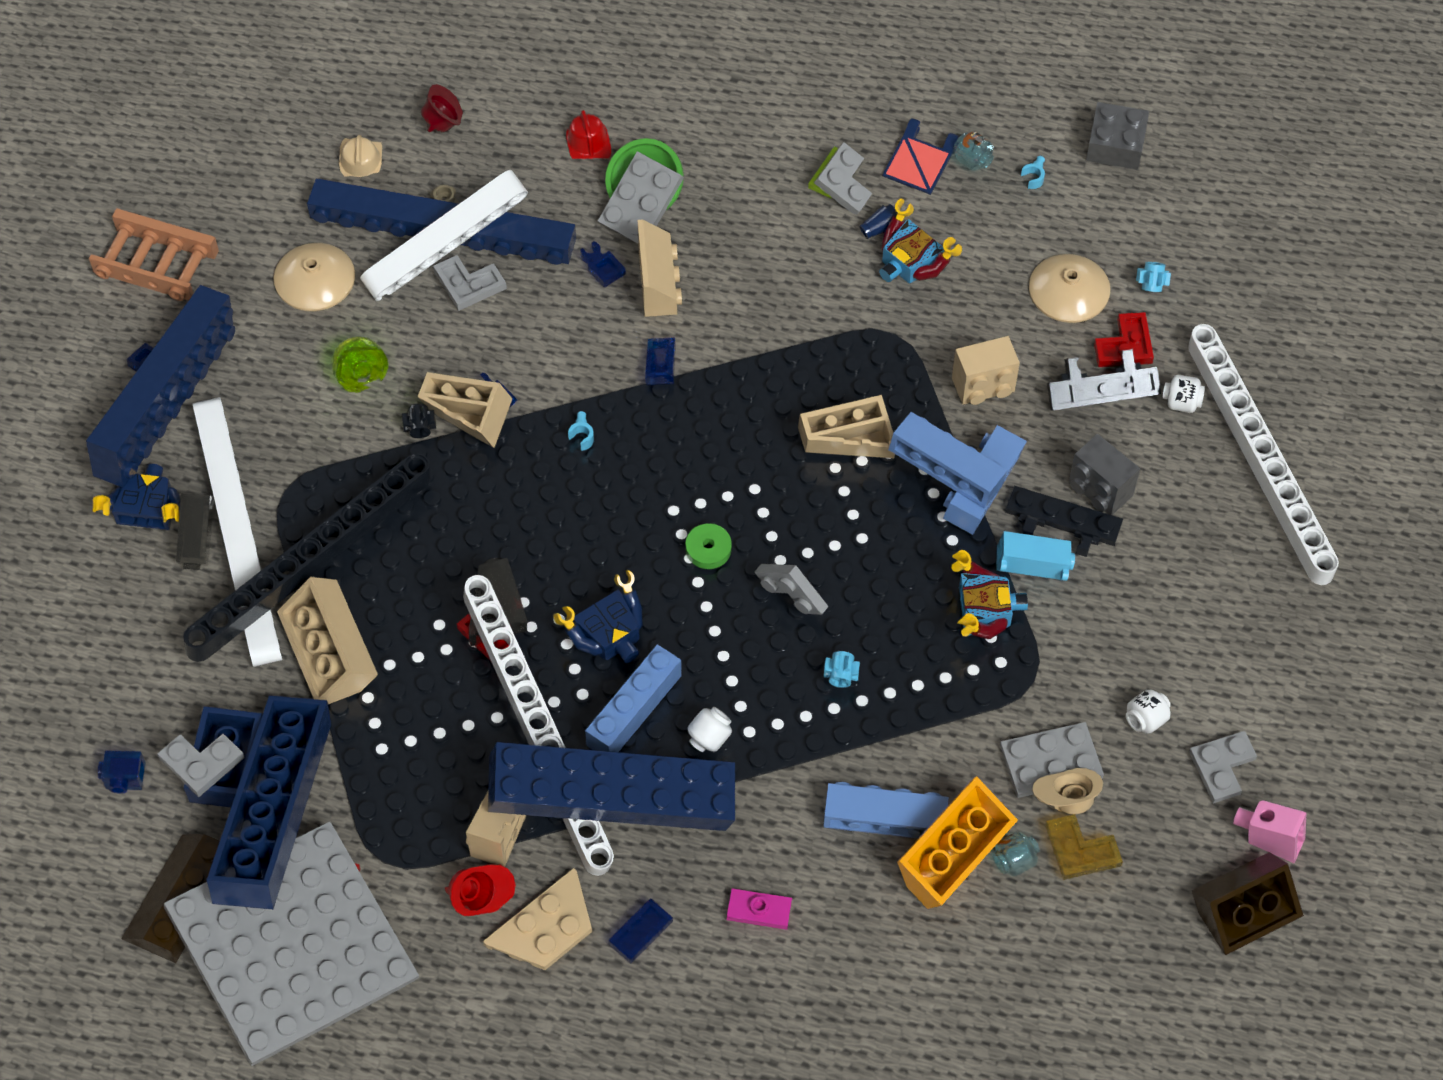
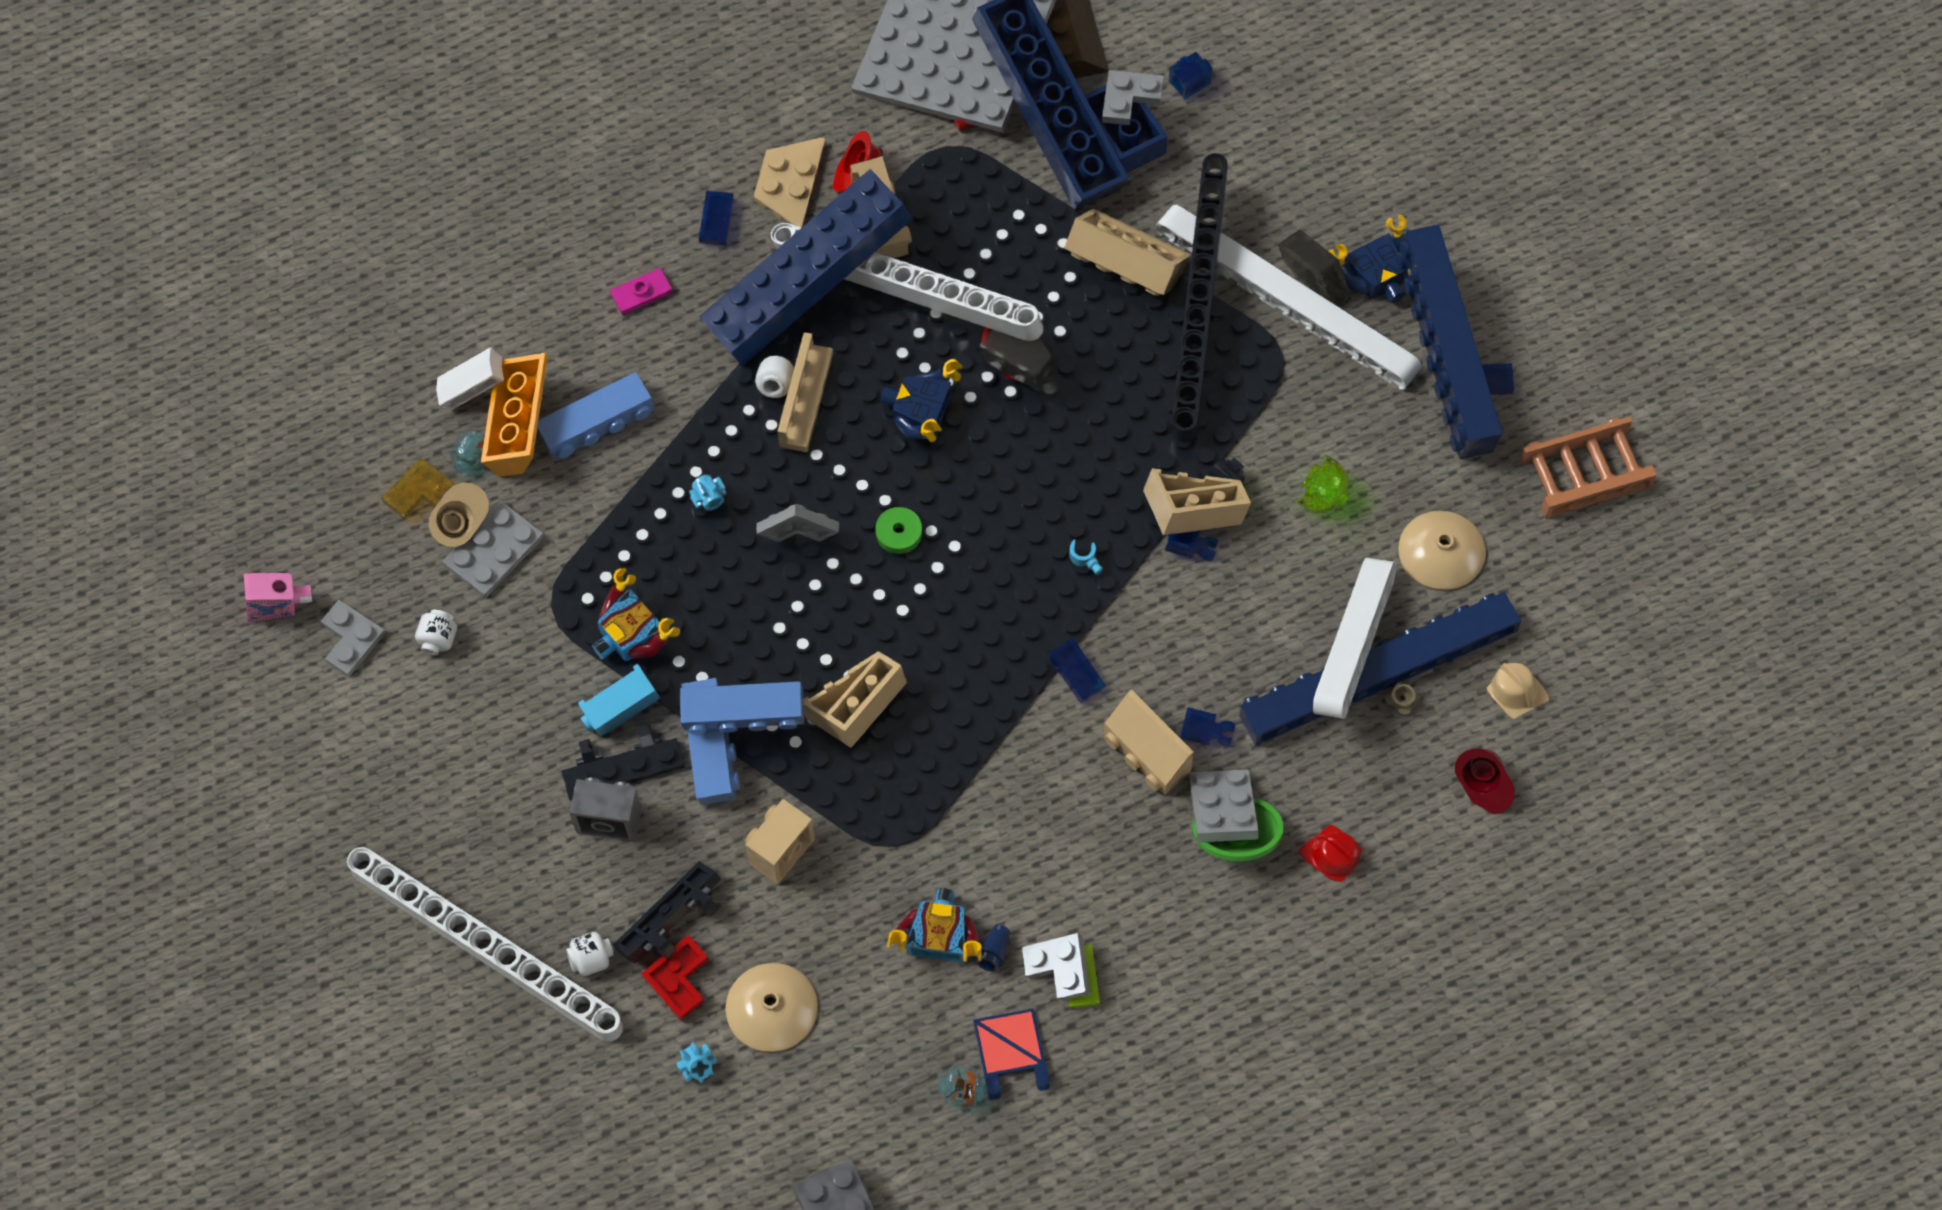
camera: 145 degrees right, 5 degrees up
light grey plate [433,255,507,311] -> none
medium blue brick [585,644,681,752] -> none
medium azure piece [1021,156,1045,189] -> none
dark brown slope [1192,852,1304,955] -> none
none -> white piece [436,347,504,410]
none -> tan fence [777,332,833,452]

